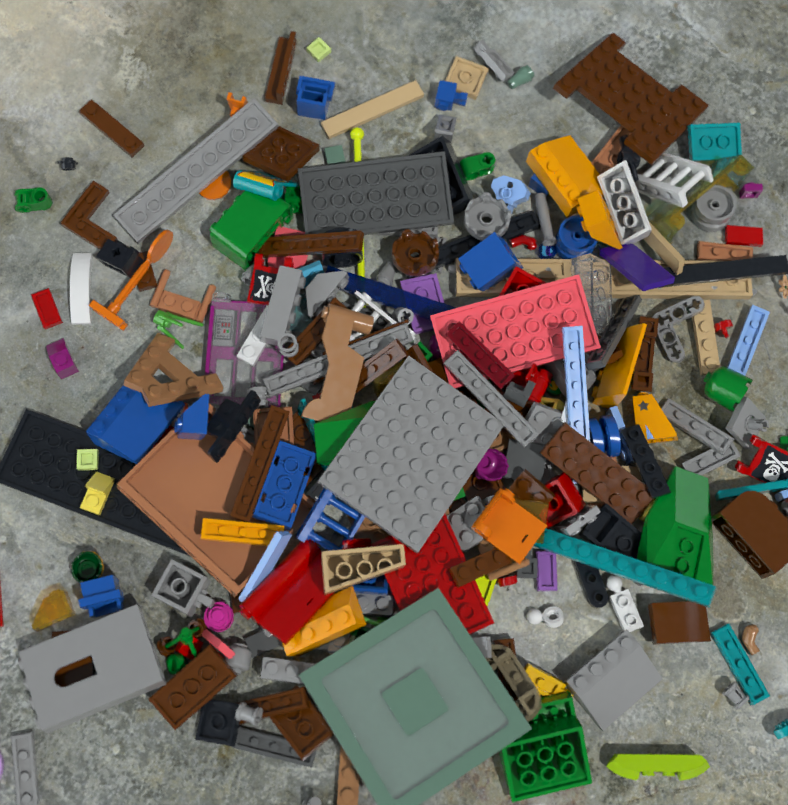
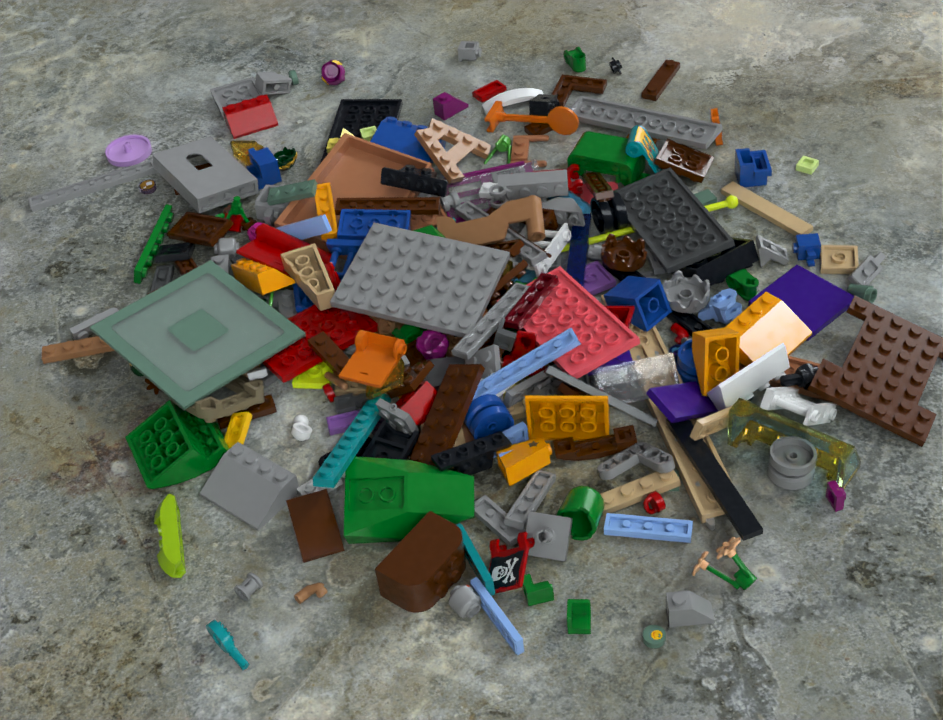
camera: 90 degrees right, 30 degrees down
blue slope [174,394,209,440] -> none
coral tile [202,629,236,659] -> none
light grey bush [235,702,263,727] -> none
reddish brown fence [265,31,297,105] -> none
light grey bush [392,307,414,325] -> none
teal plate [688,123,742,162] -> none
nougat tile [696,241,753,261] -> none
teal tile [711,623,770,706] -> none
red tile [725,225,763,247] -> none
none -> green plate [134,204,174,284]
none -> tile [139,180,157,194]
none -> sand green plate [266,179,318,206]
none -> dark purple tile [748,265,854,341]

